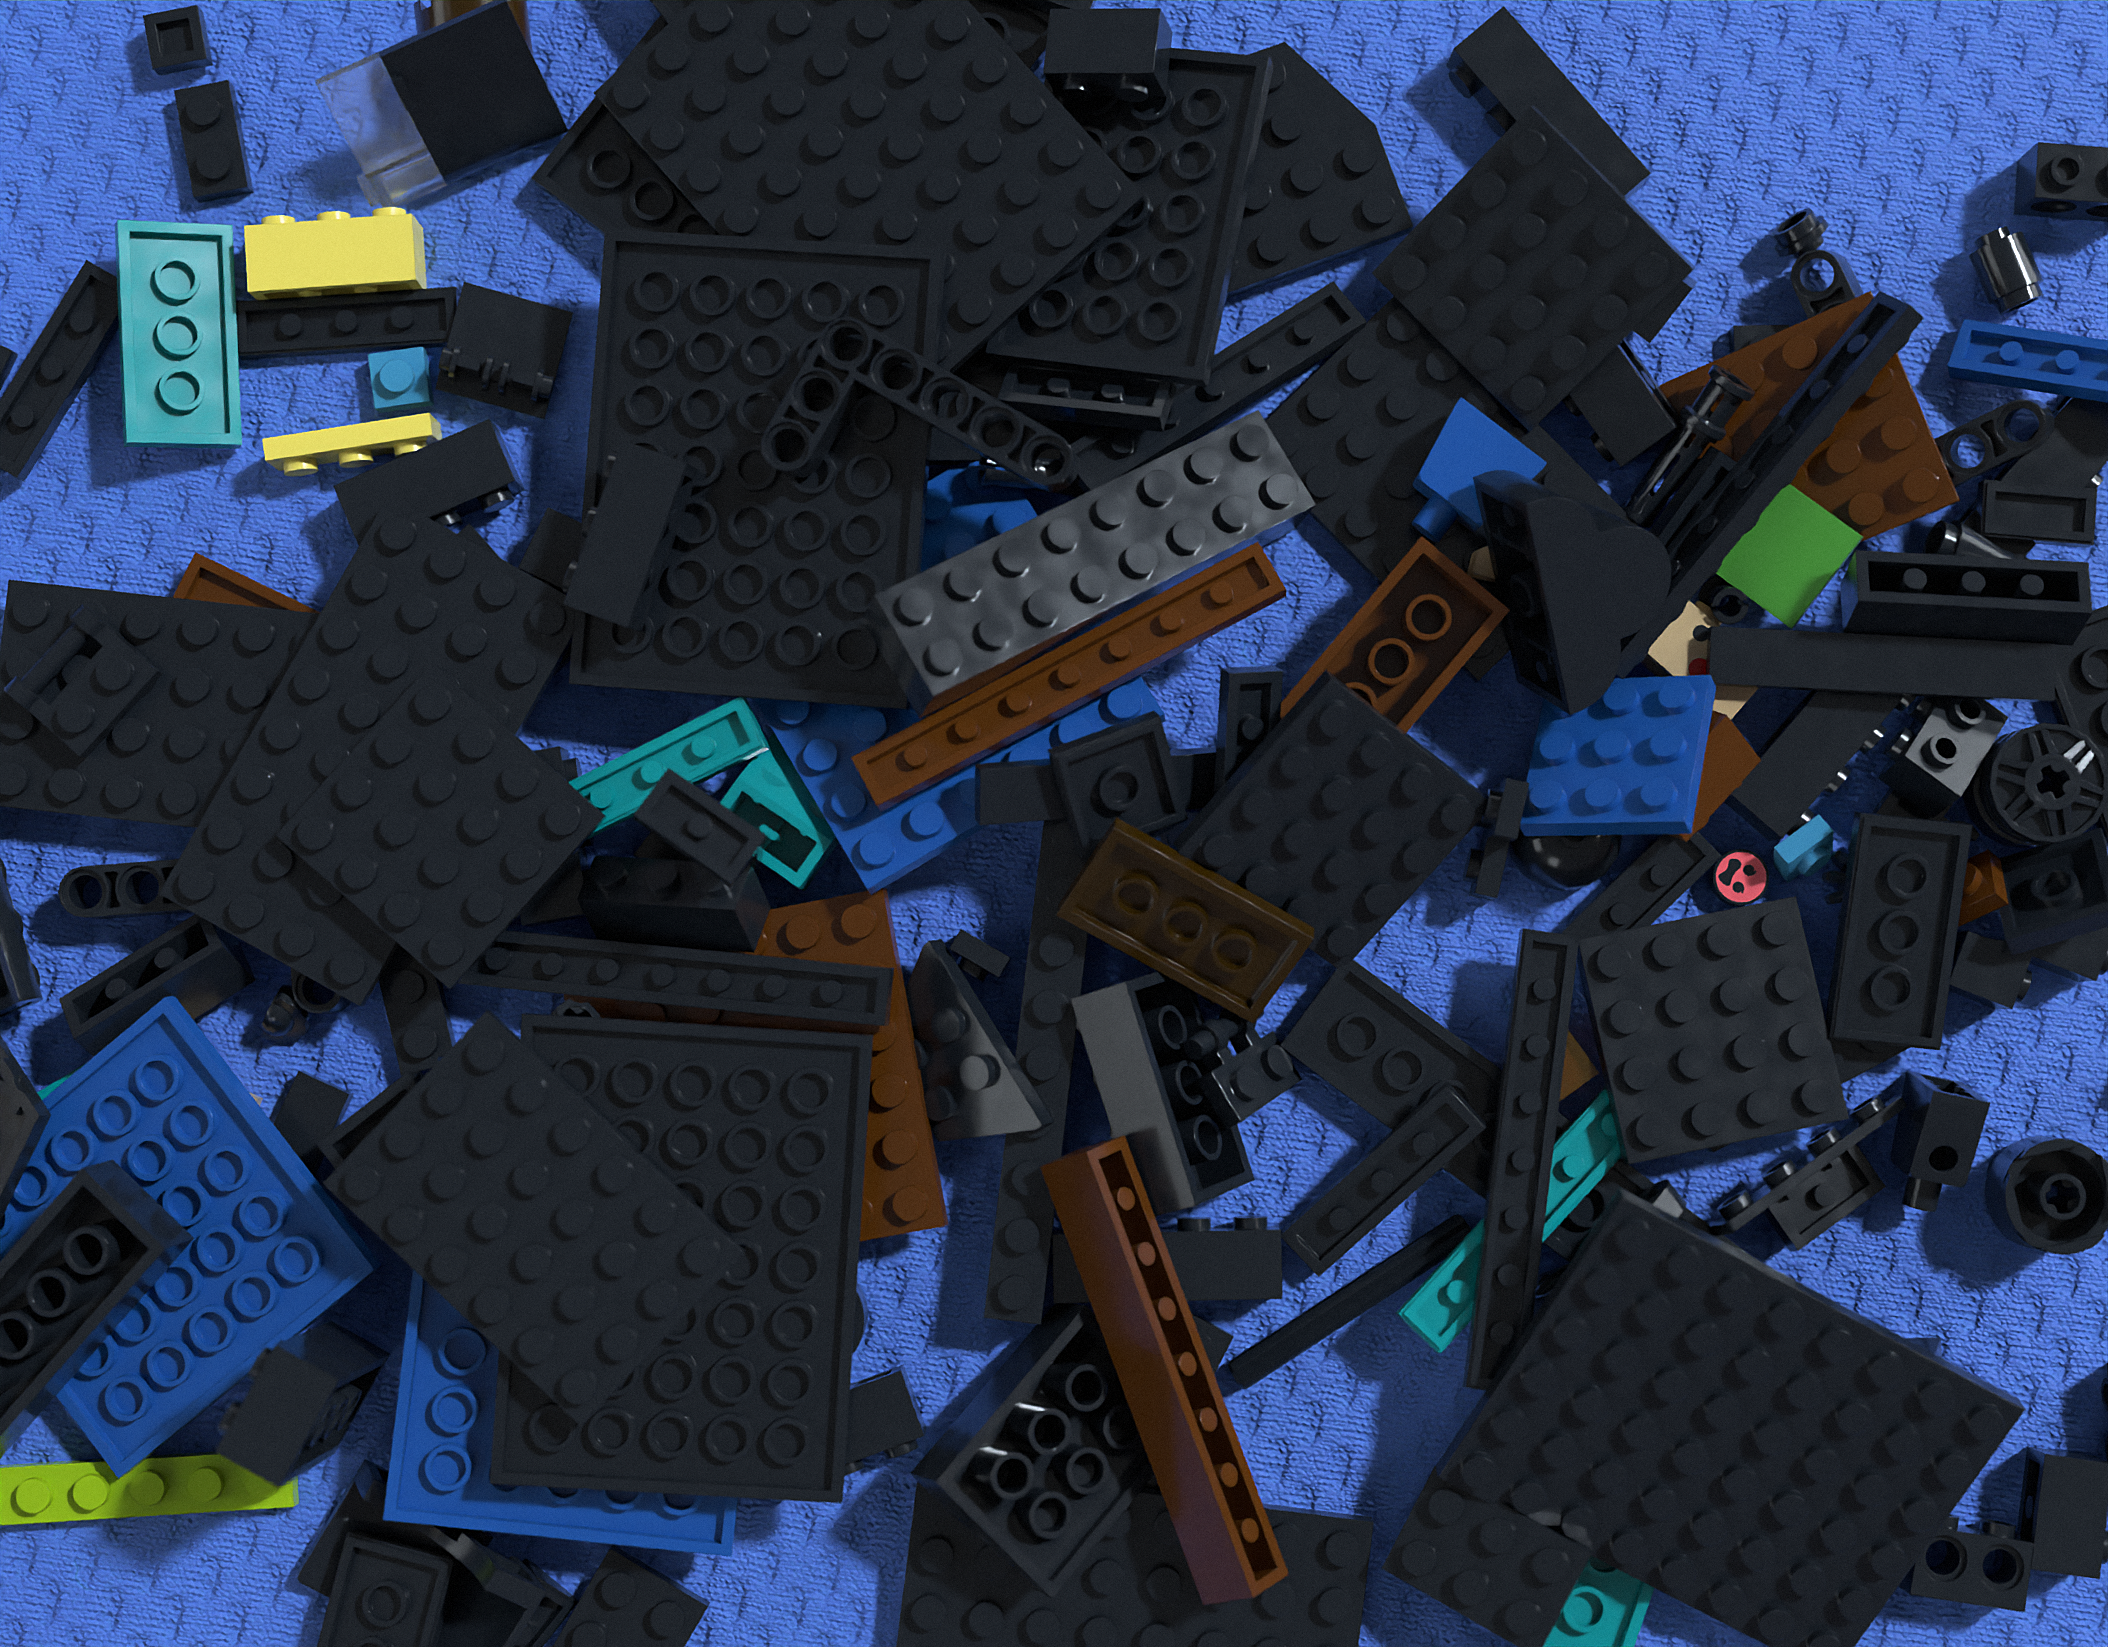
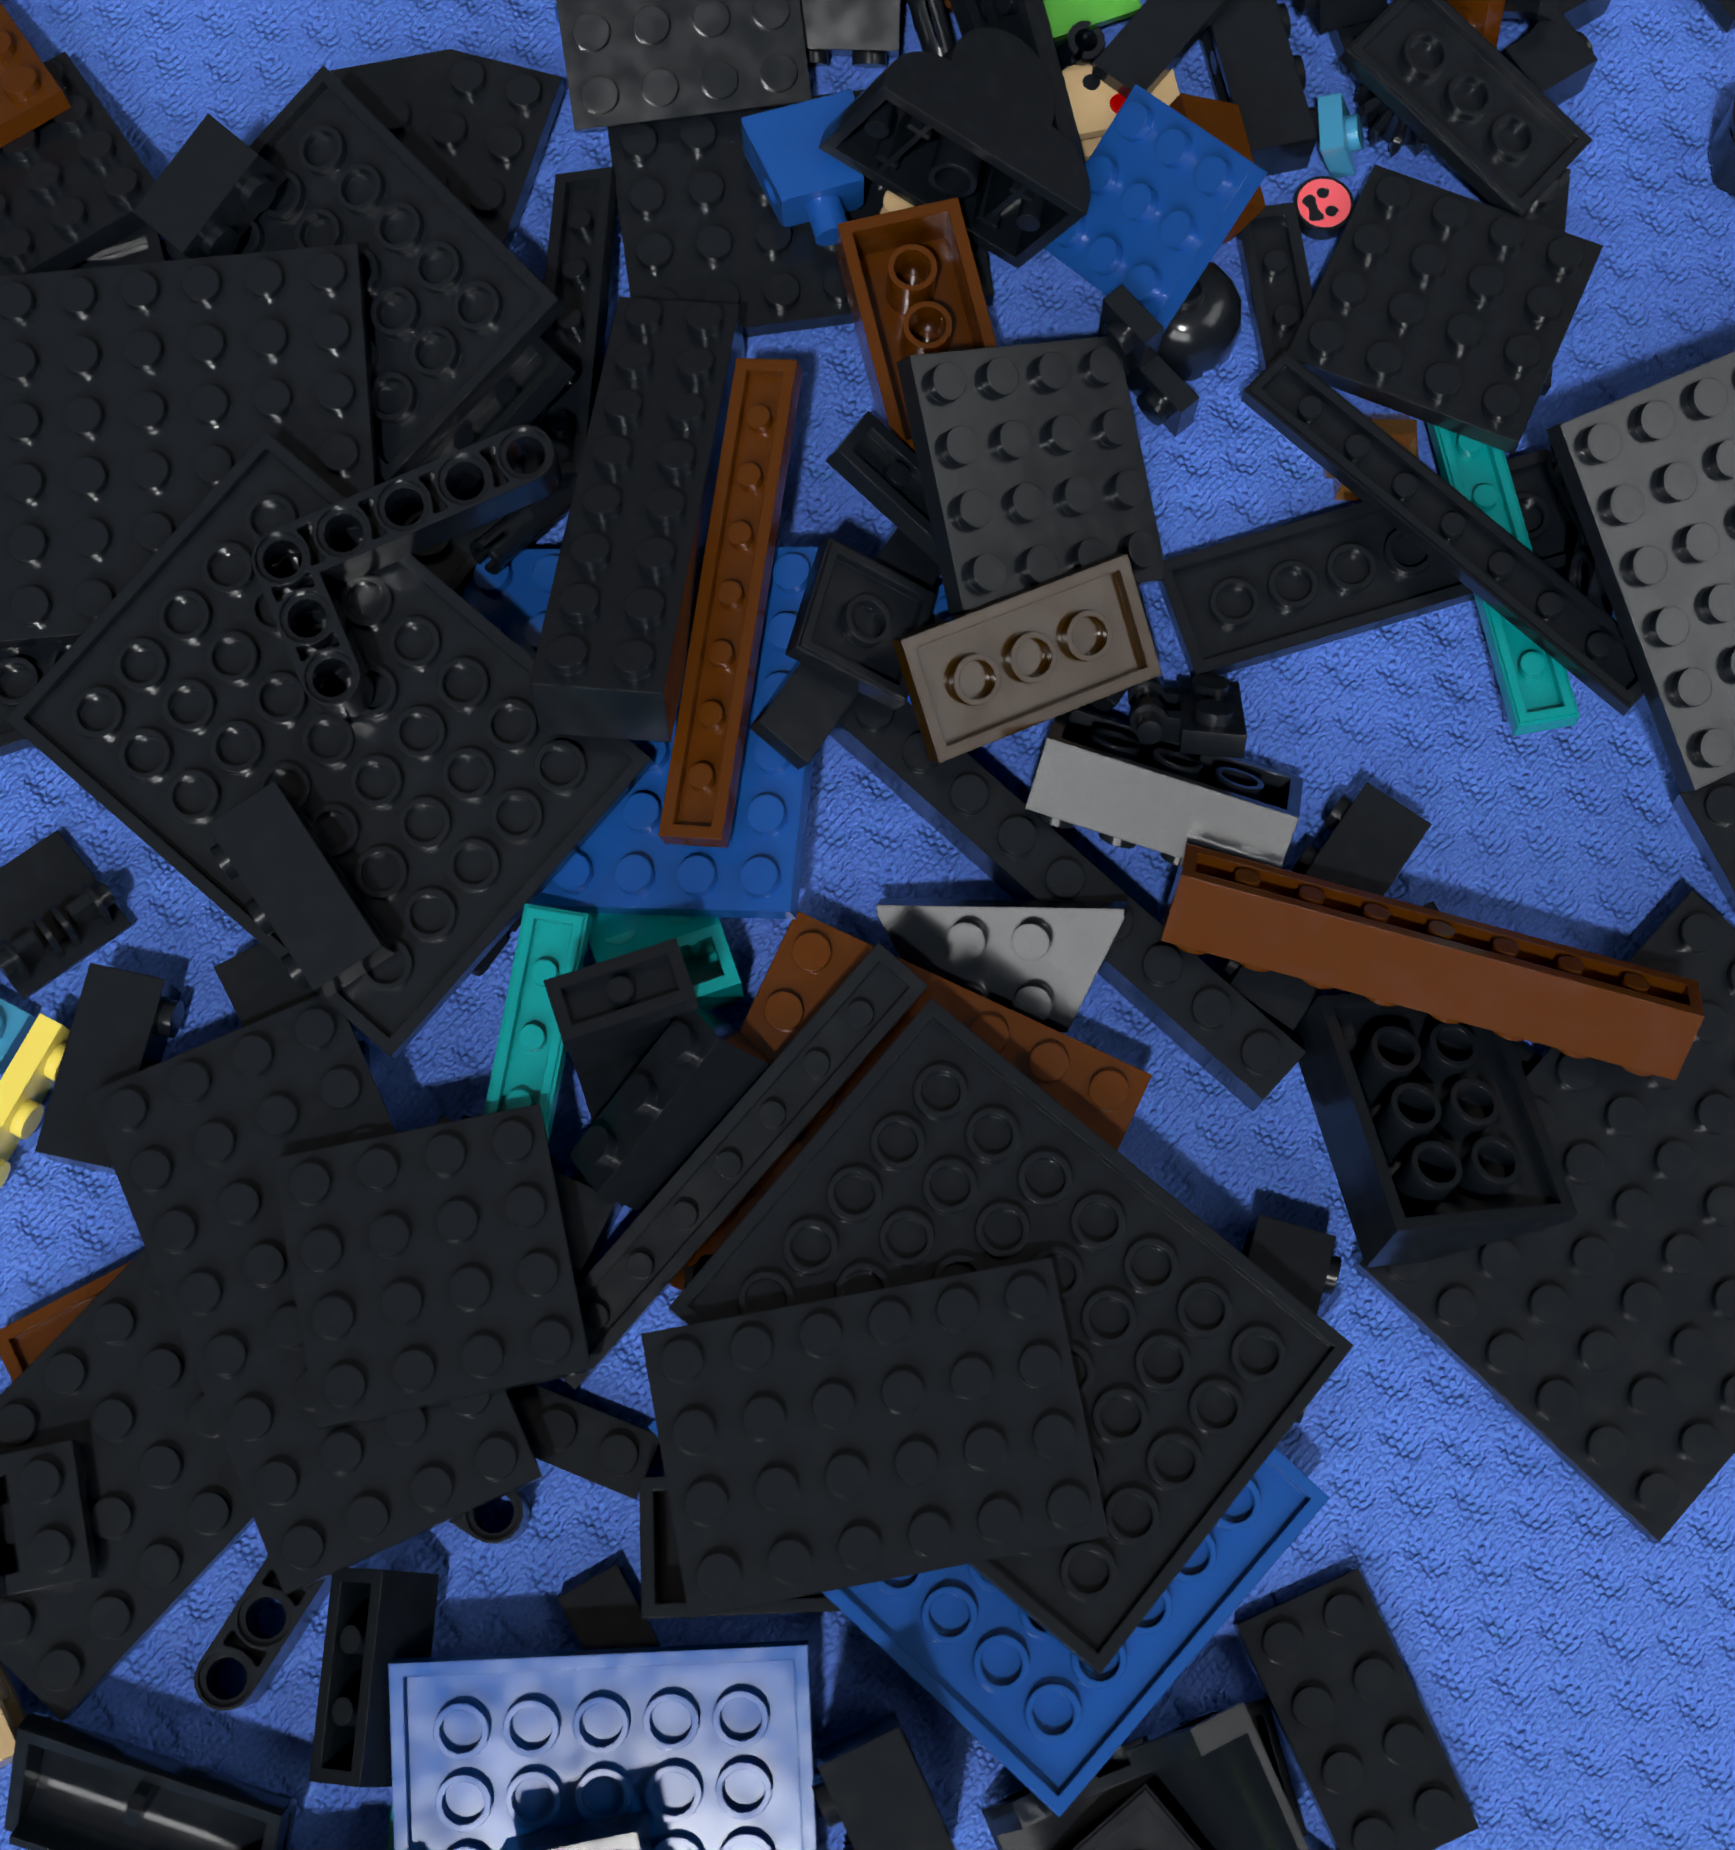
camera: 55 degrees left, 10 degrees down
black piece [261,985,310,1044] -> none
black plate [950,929,1010,982] -> none
black axle [1228,1214,1472,1389] -> none
black plate [1281,1081,1486,1277] -> none
black bracket [1708,1095,1908,1252] -> none
black torso [1891,1071,1990,1212] -> none

